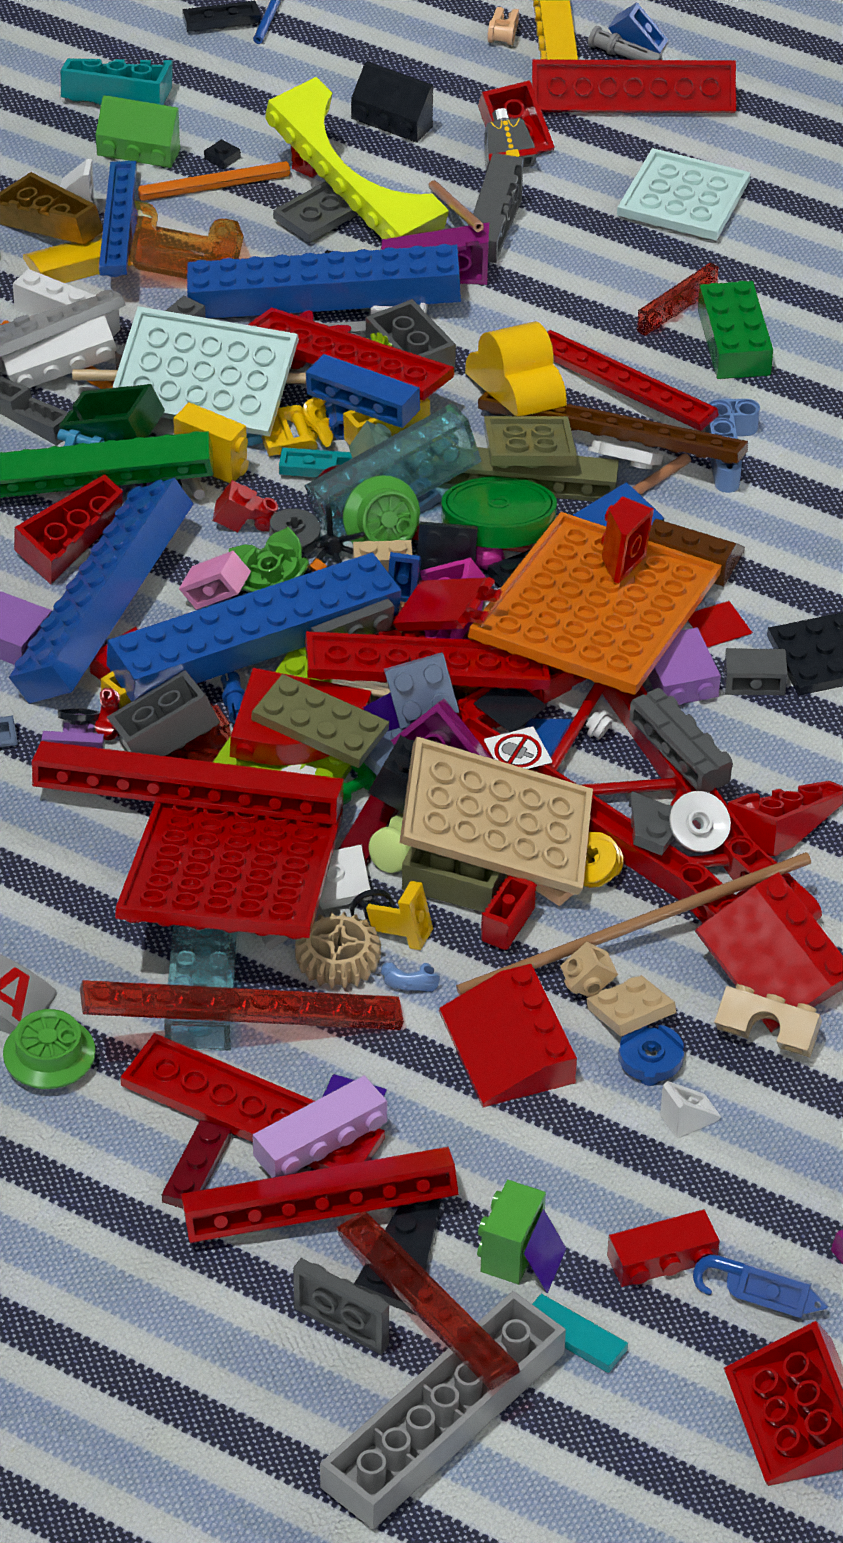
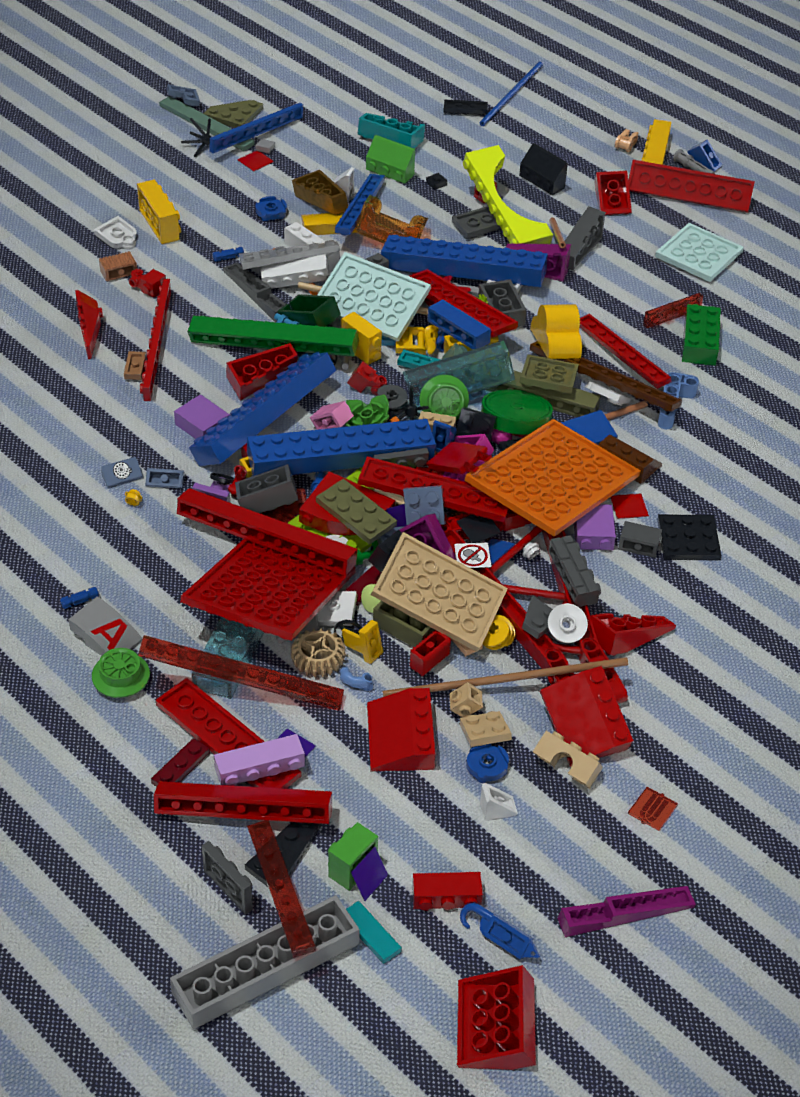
camera: 15 degrees right, 0 degrees up
orange axle [138,161,290,201] -> none
dark grey torso [484,108,537,172] -> none
red slope [601,496,654,584] -> none

